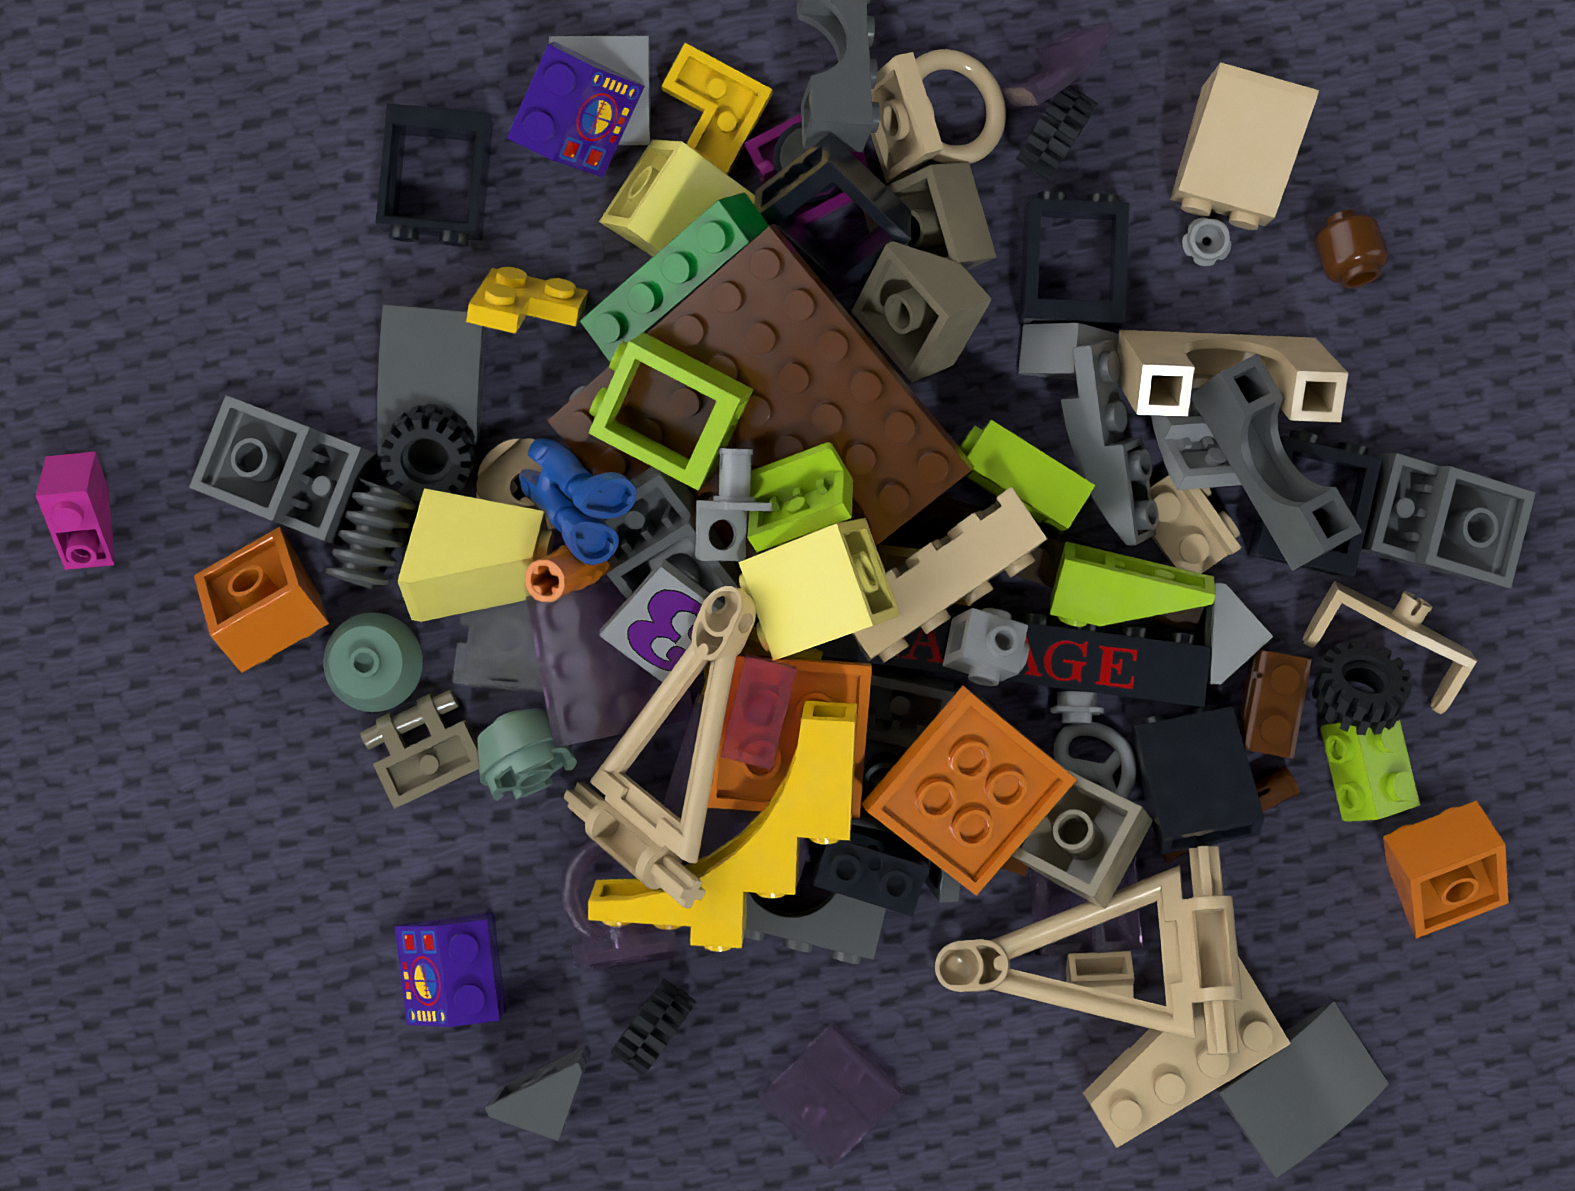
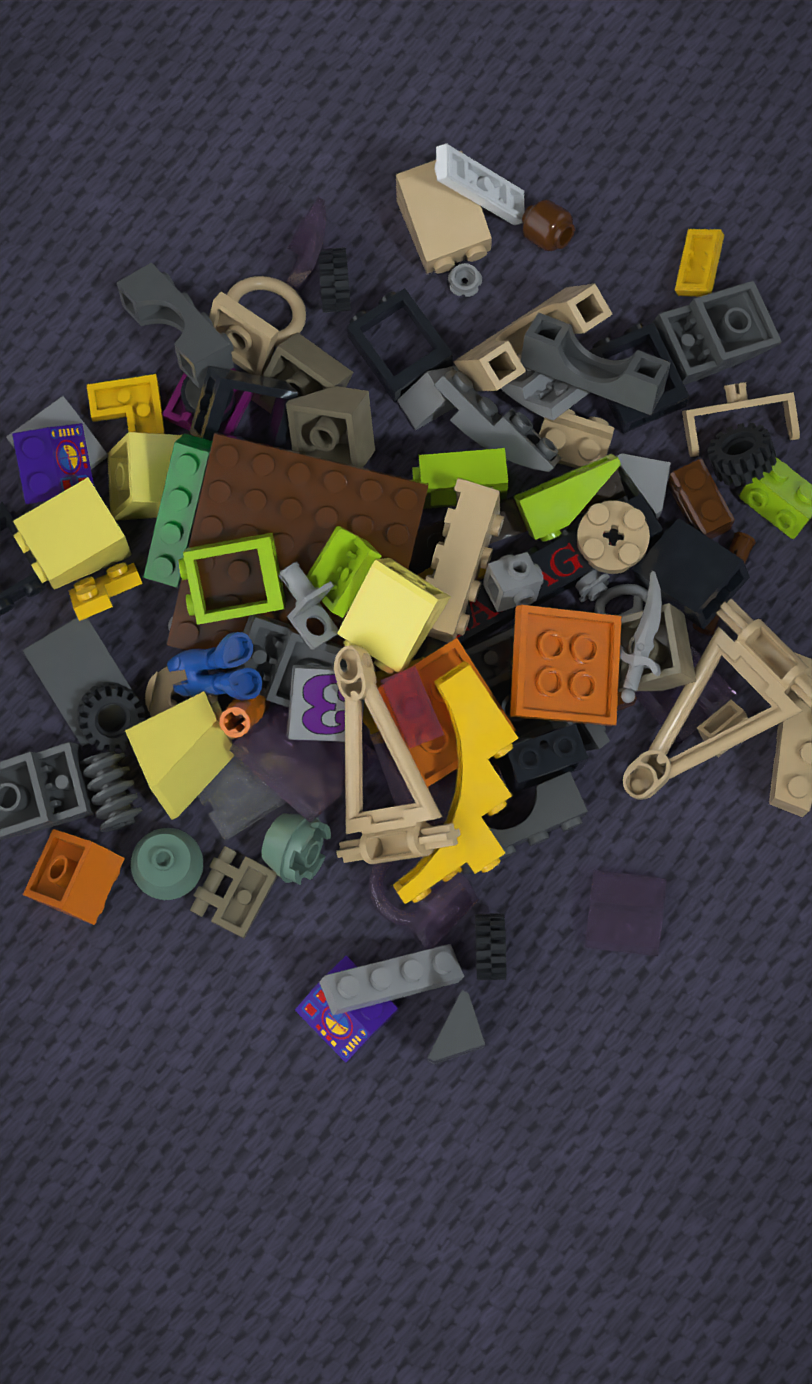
camera: 30 degrees left, 10 degrees down
none -> light yellow slope [13,477,131,590]
none -> light grey plate [319,944,464,1015]
none -> white plate [435,144,525,225]
none -> tan plate [577,501,650,574]
none -> light grey piece [620,571,662,703]
none -> yellow plate [675,229,724,297]

